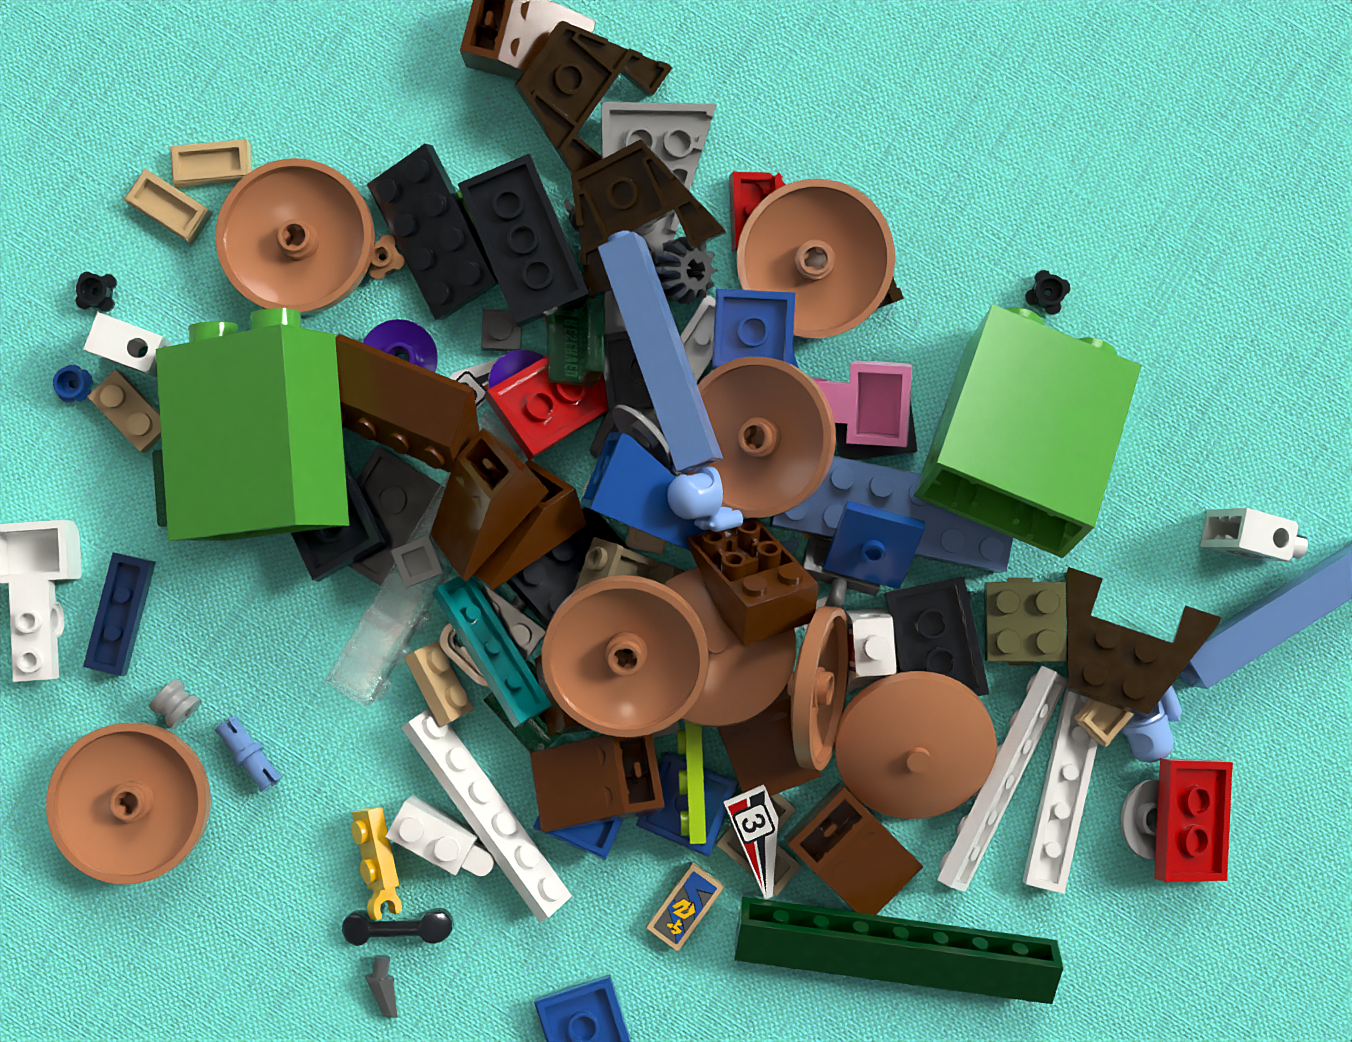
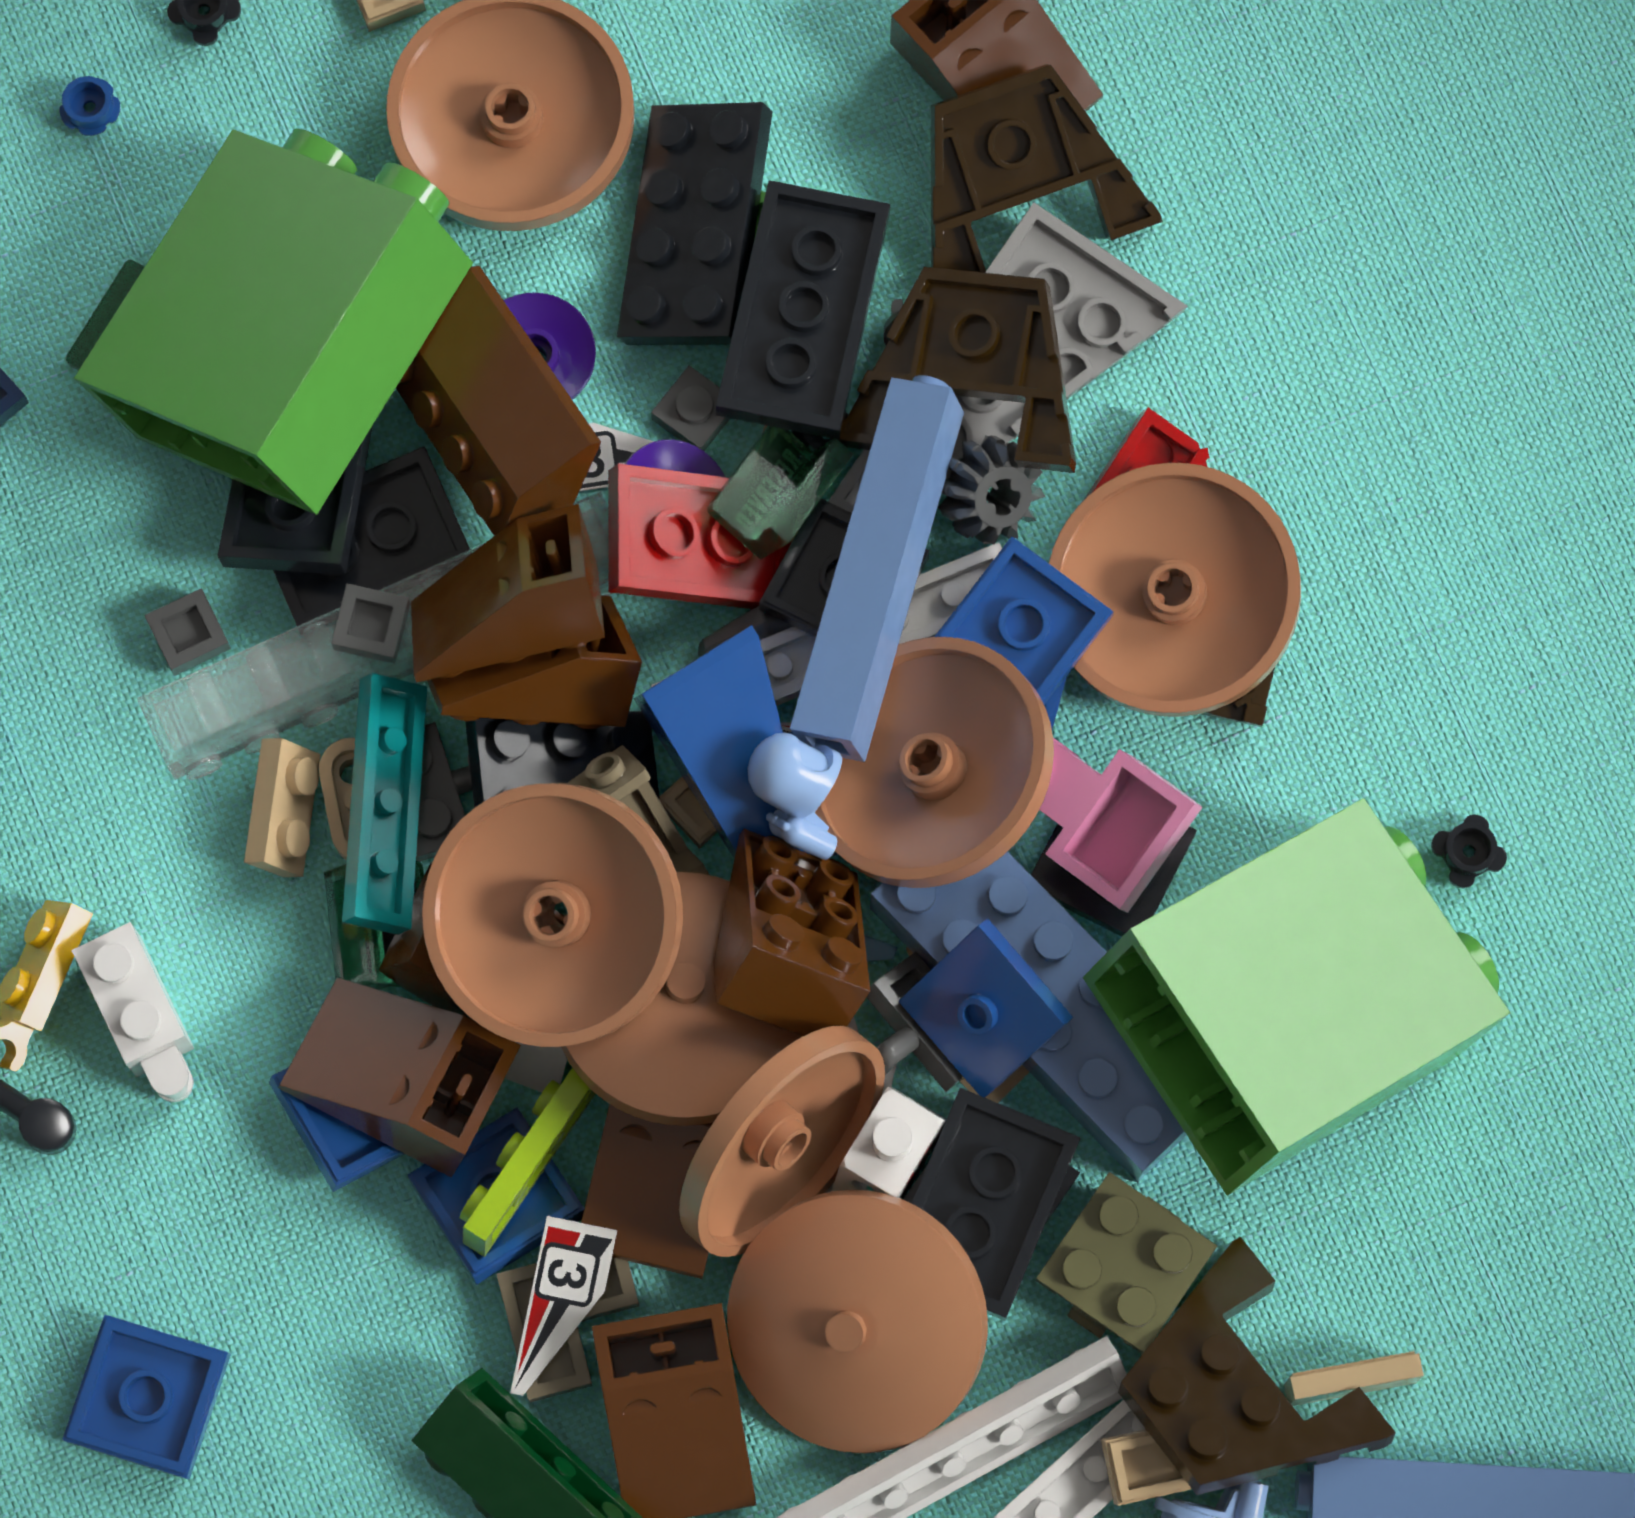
camera: 35 degrees right, 10 degrees down
white torso [83,312,171,378] -> none
tan plate [87,370,161,453] -> none
medium nougat plate [369,234,405,280] -> none
white plate [401,708,572,922] -> none
light grey dish [612,405,673,468] -> none
tile [646,861,724,951] -> none
white torso [1200,508,1308,562] -> none
none -> dark grey plate [144,588,231,676]
none -> tan tile [1284,1351,1424,1406]

